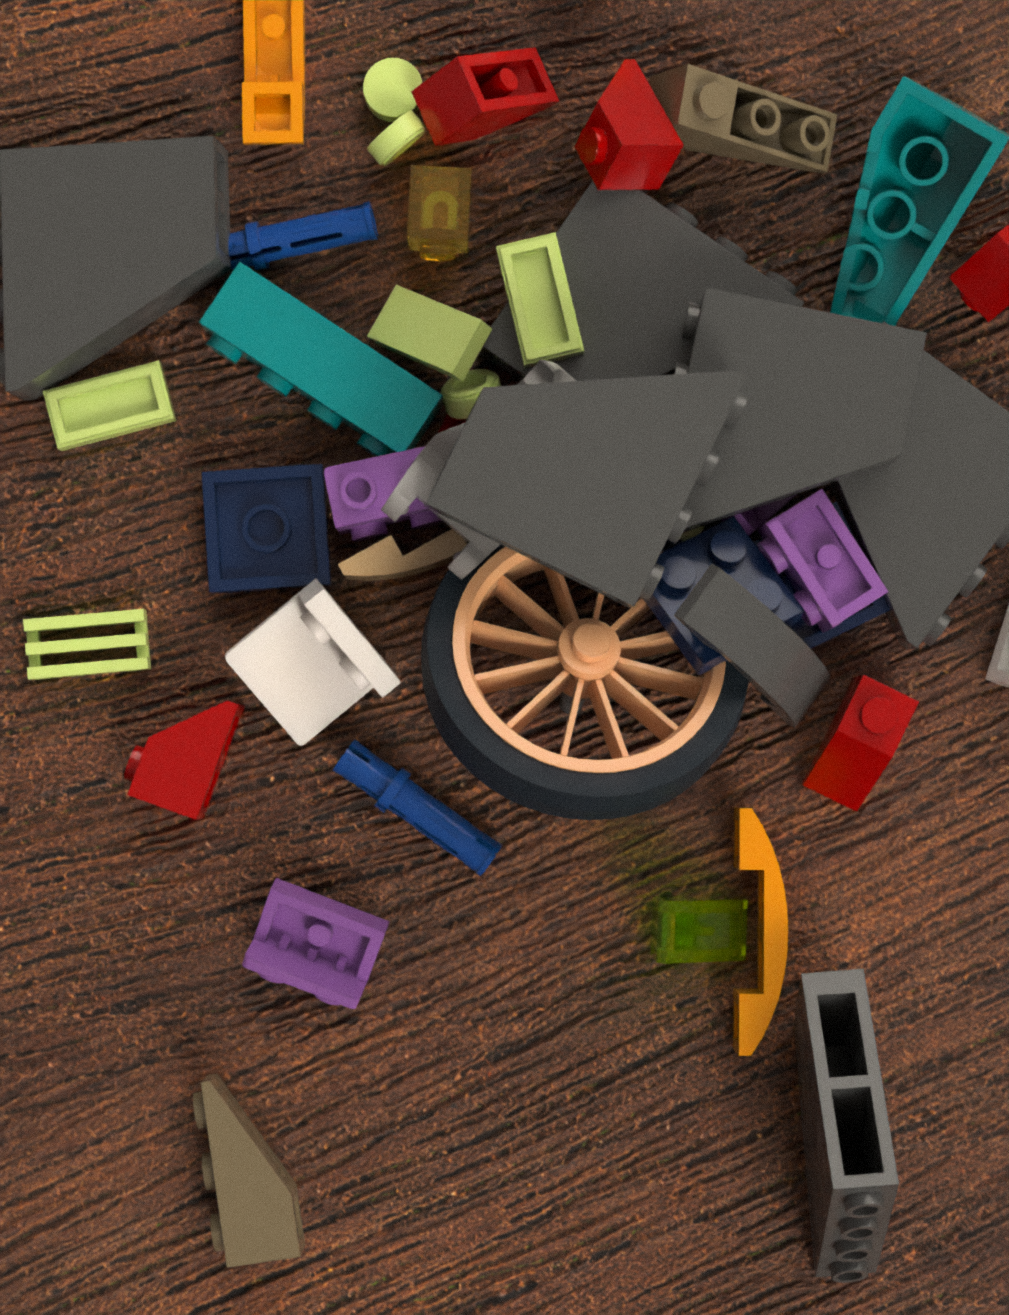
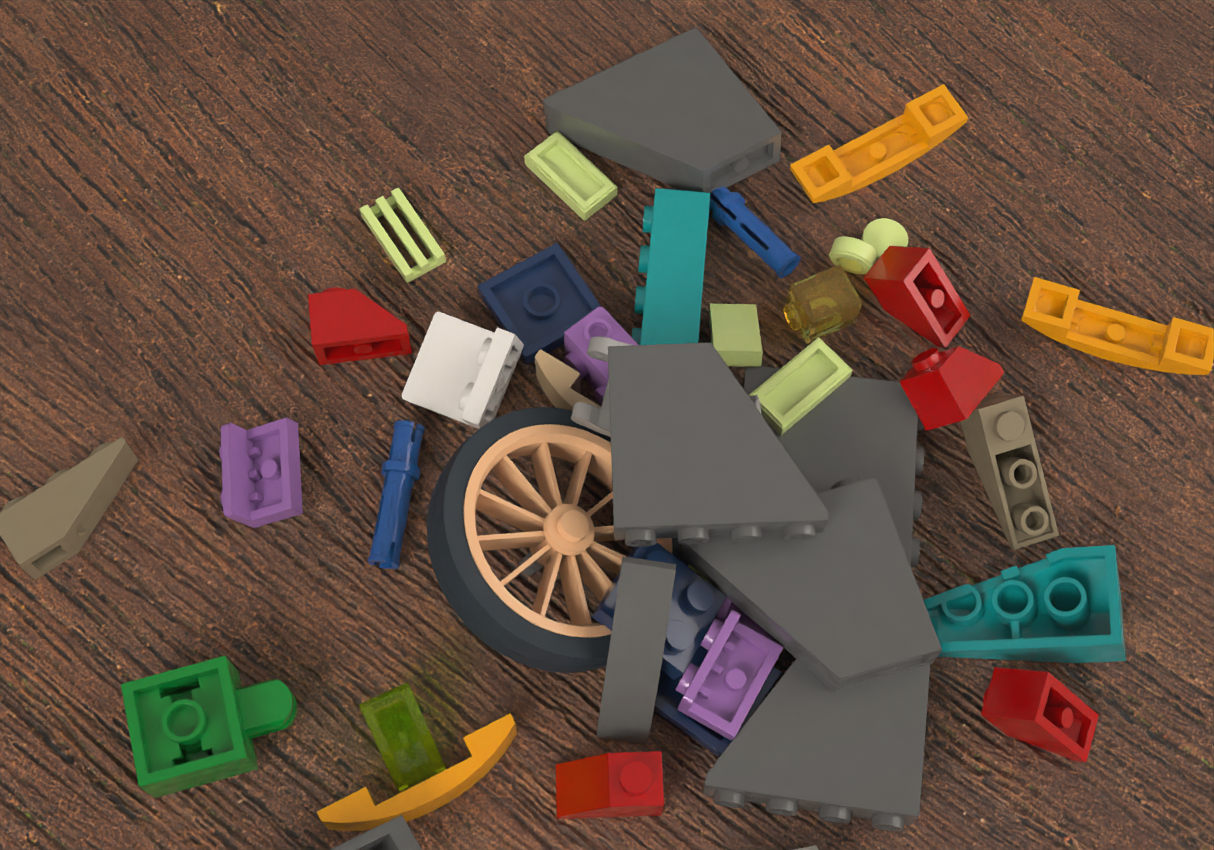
camera: 60 degrees right, 20 degrees down
none -> green brick [121,655,297,798]

